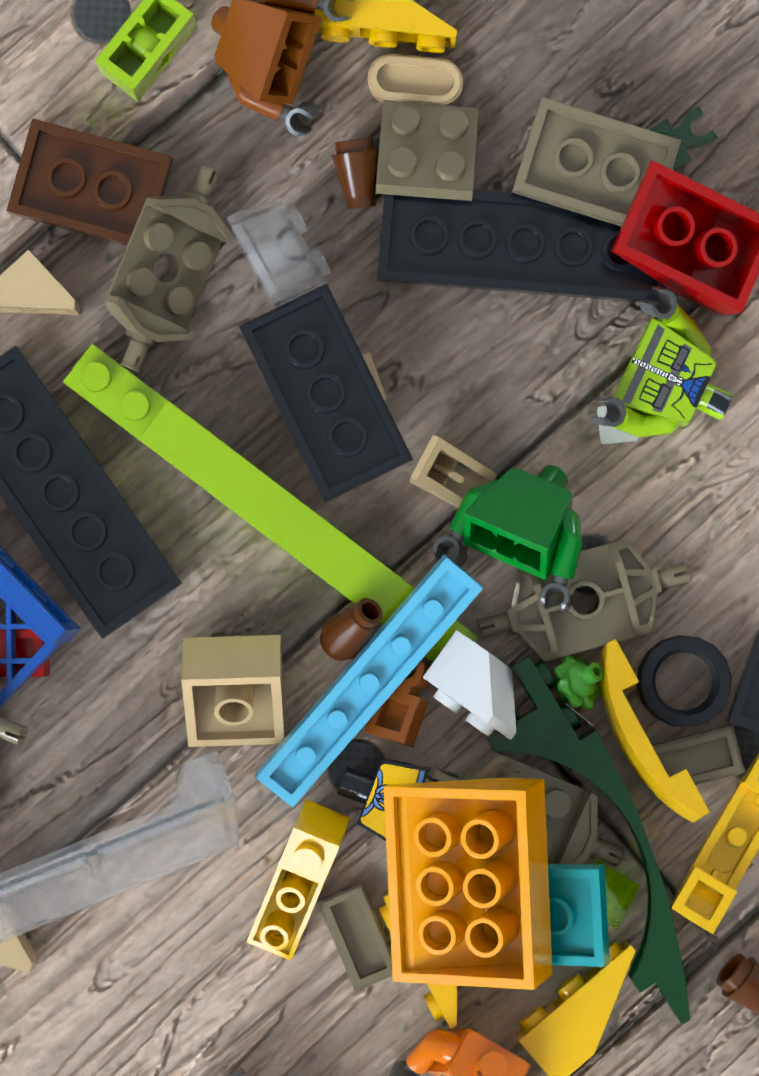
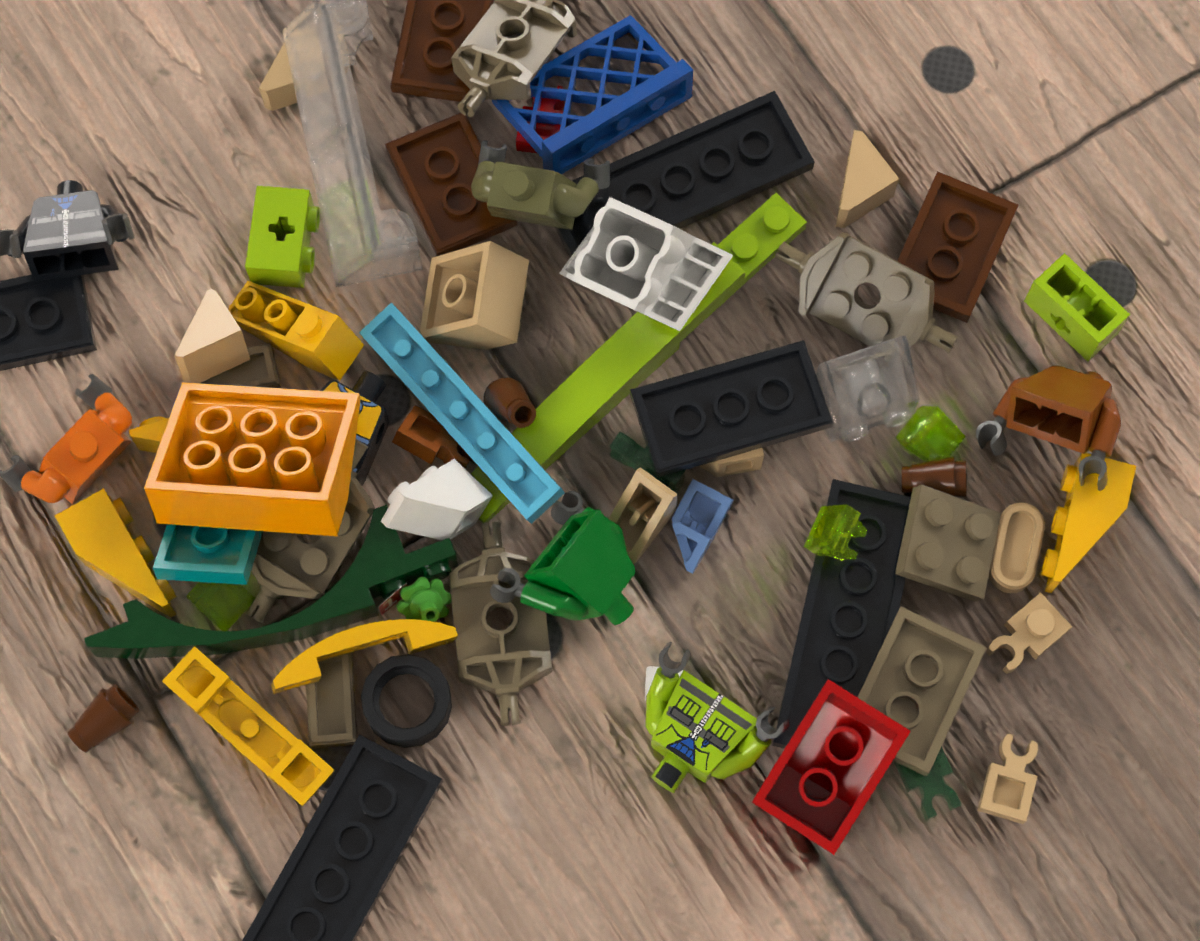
camera: 100 degrees right, 15 degrees down
none -> tan slope [174,289,251,383]
none -> lime brick [245,185,320,288]
none -> reddish brown tile [385,113,518,256]
none -> olive torso [471,140,610,230]
none -> white slope [559,197,733,331]
none -> clear green plate [610,431,685,493]
none -> medium blue slope [672,479,734,574]
none -> clear neon green tile [804,504,867,560]
none -> clear neon green slope [896,406,966,462]
none -> tan plate [977,734,1038,824]
none -> tan plate [986,592,1072,674]

